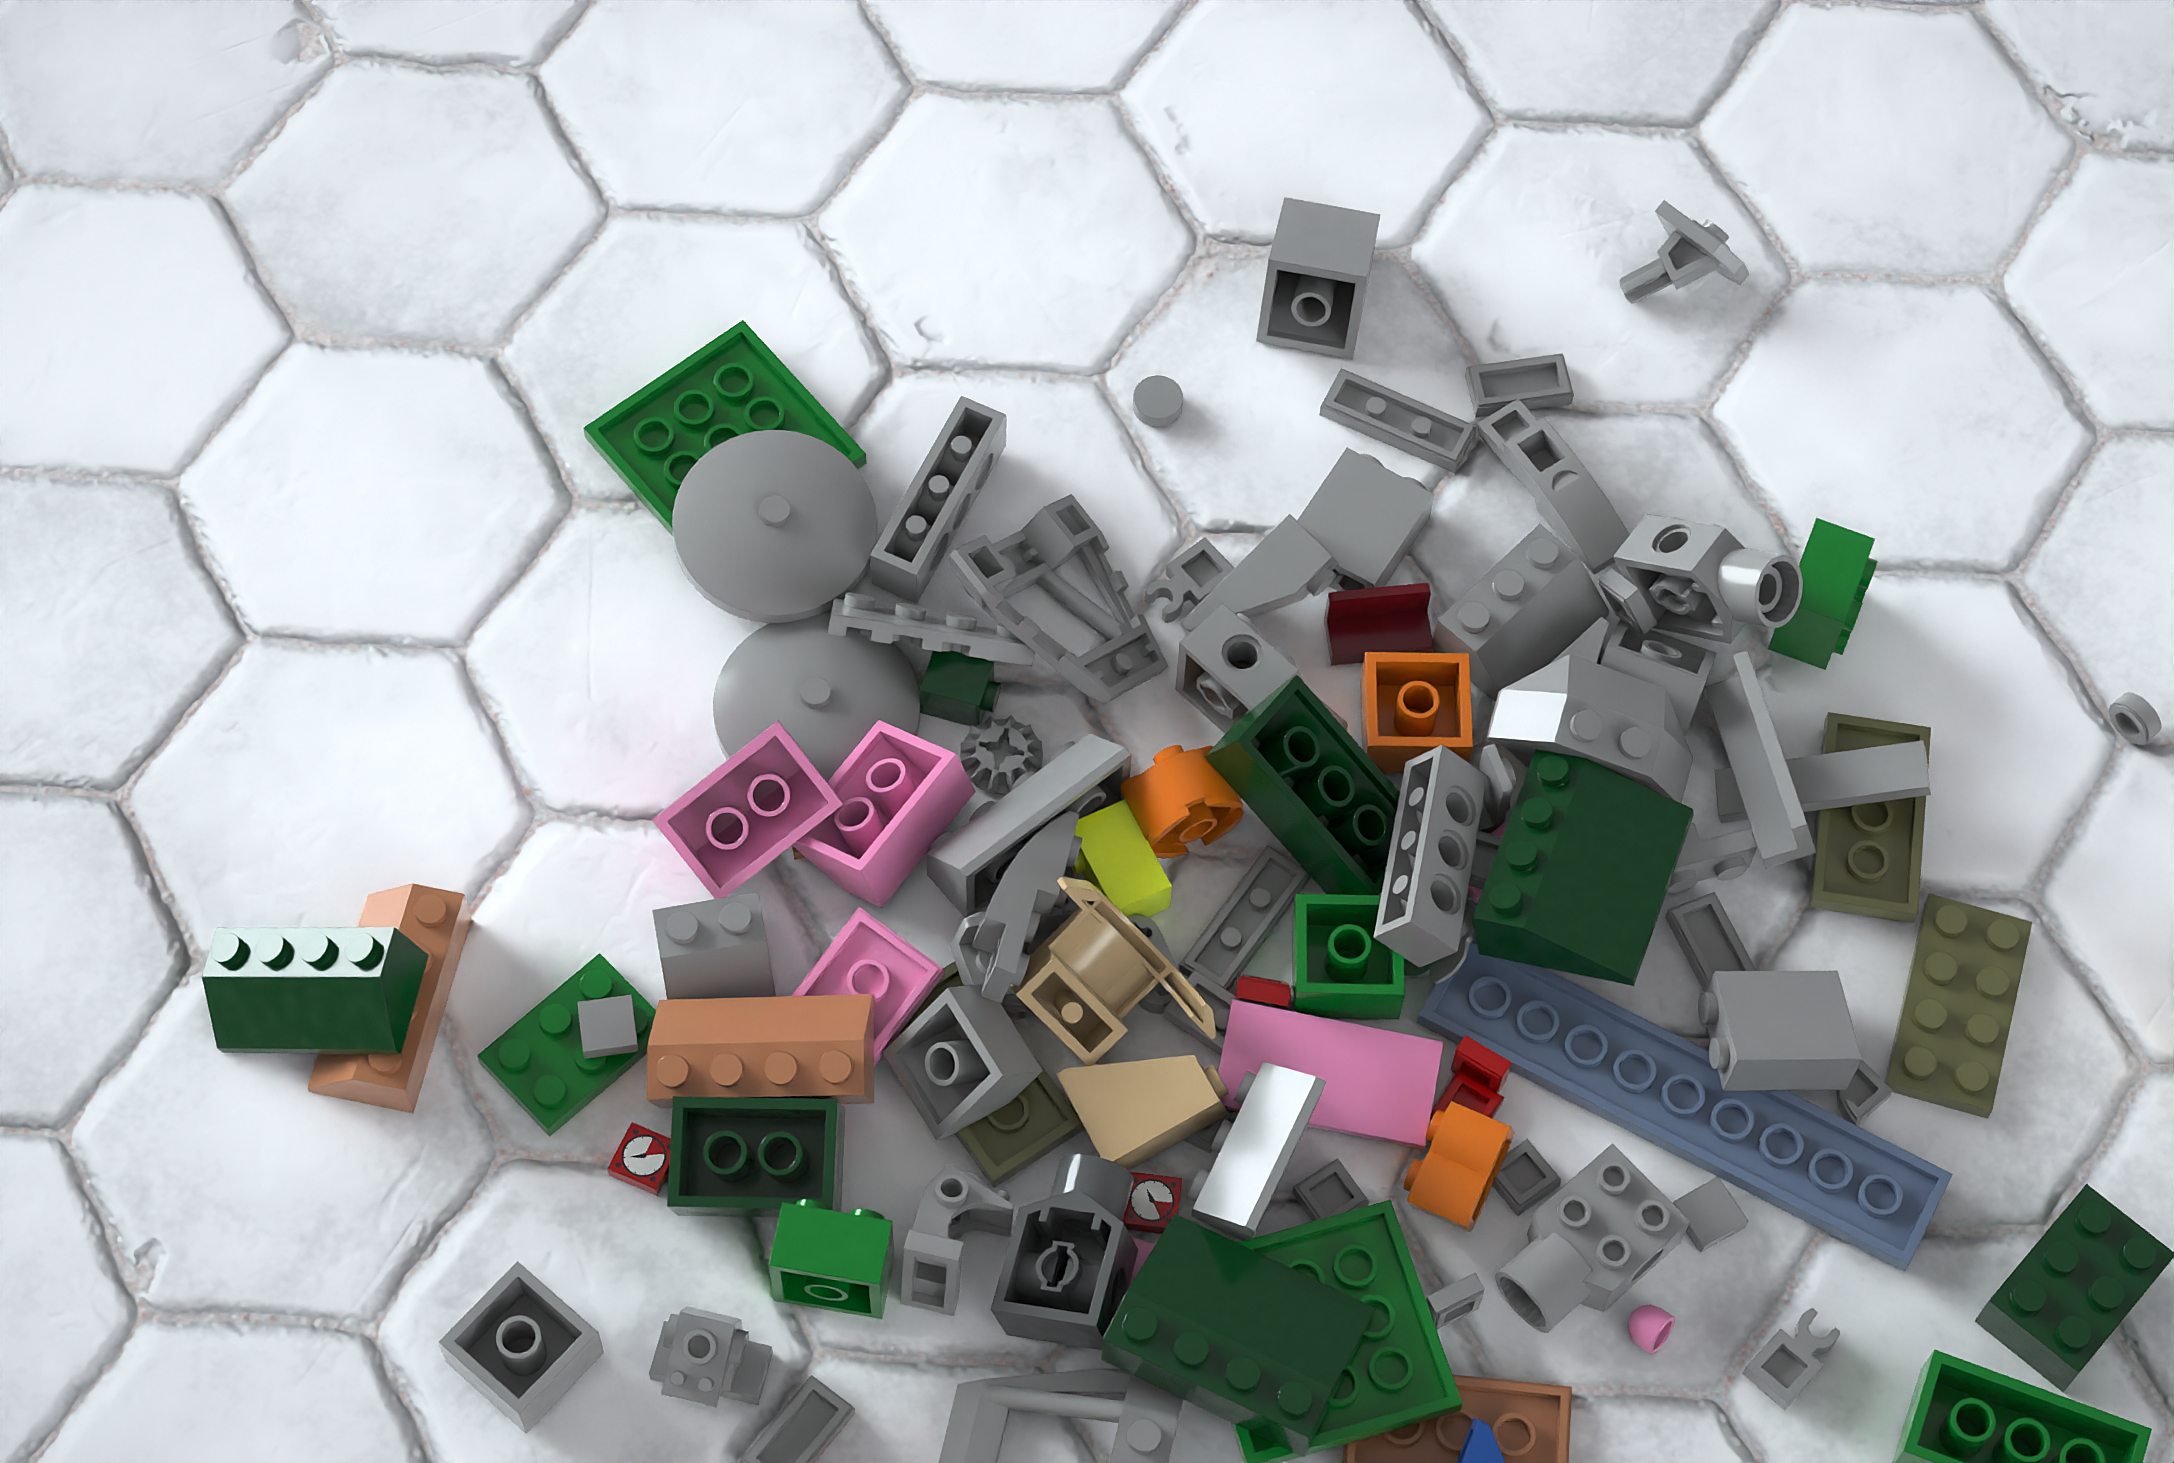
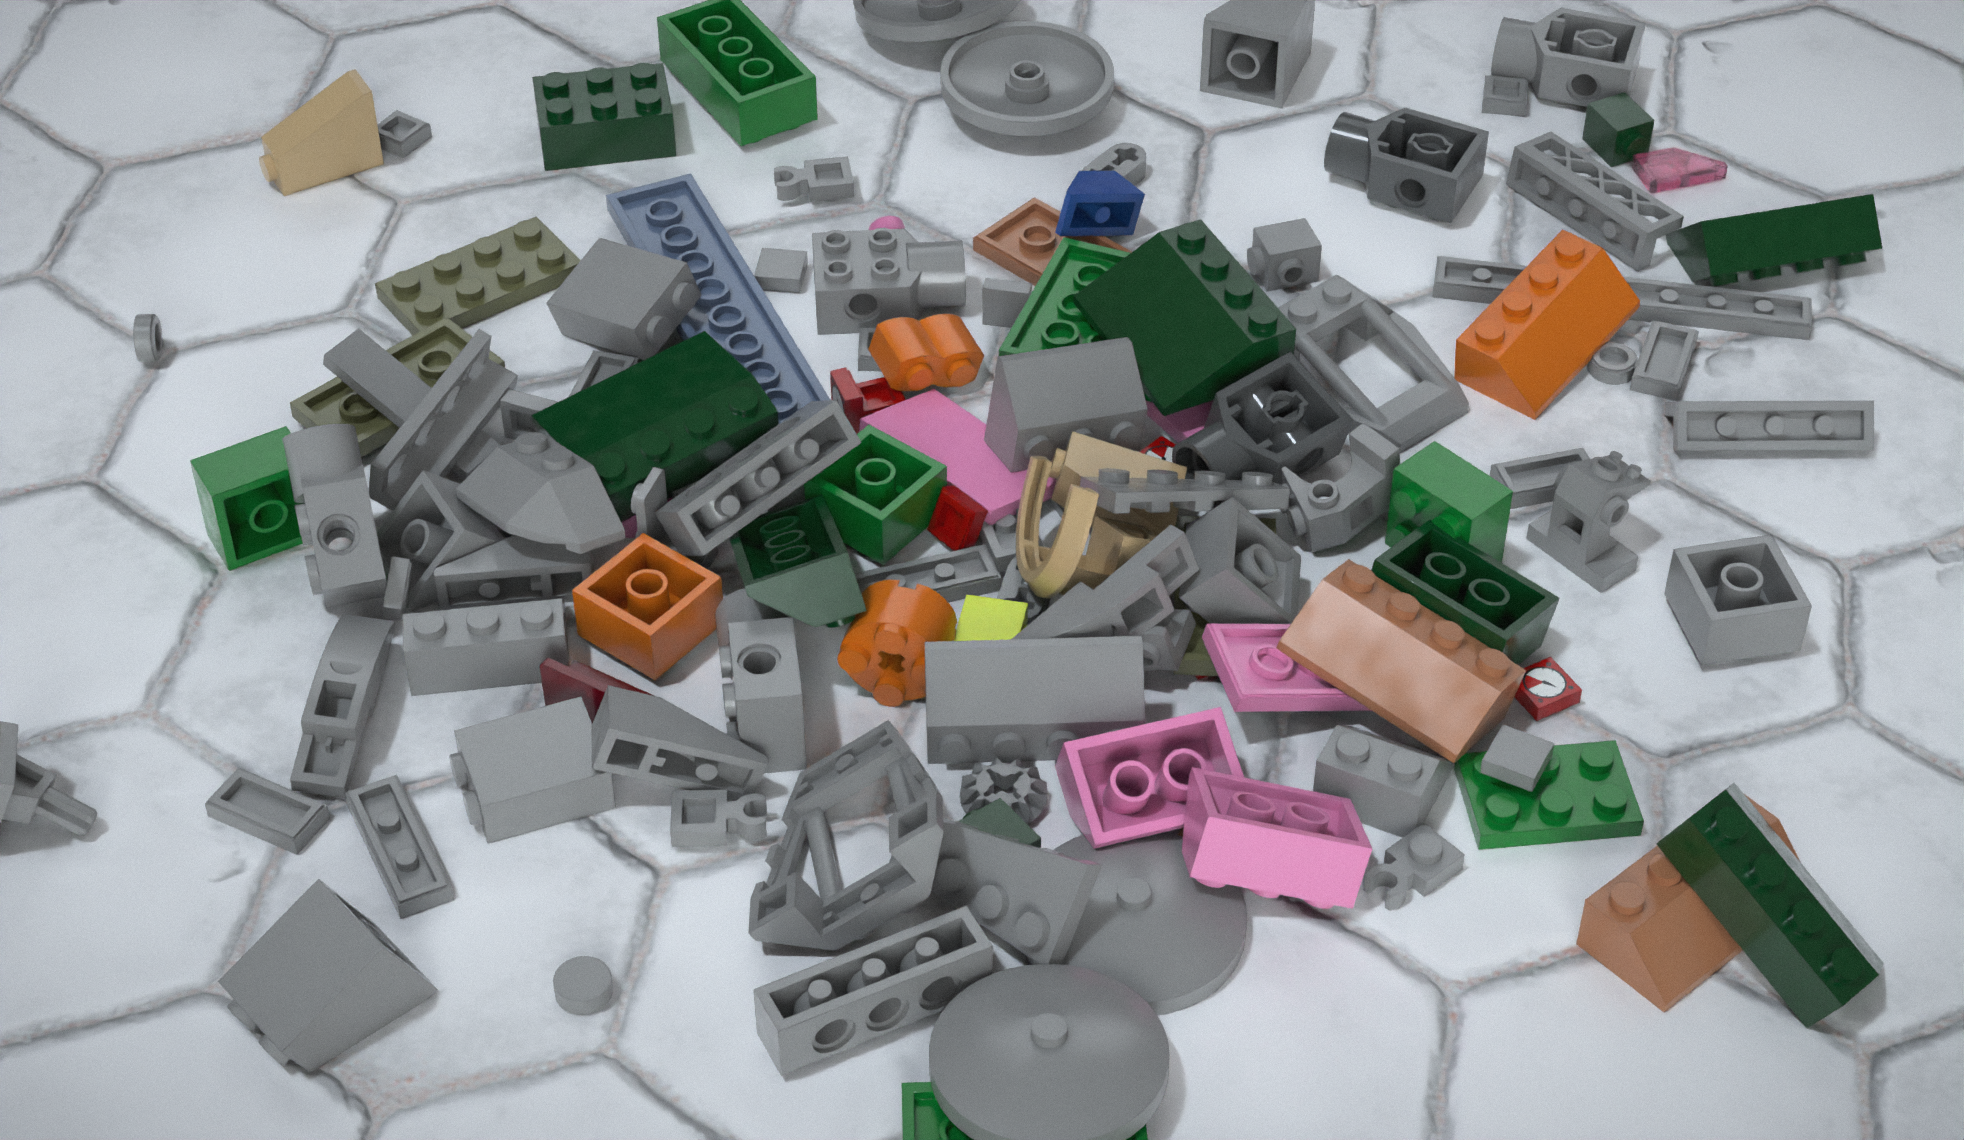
camera: 140 degrees left, 20 degrees down
none -> light grey wing [1080,468,1290,514]
none -> light grey plate [1363,823,1465,911]

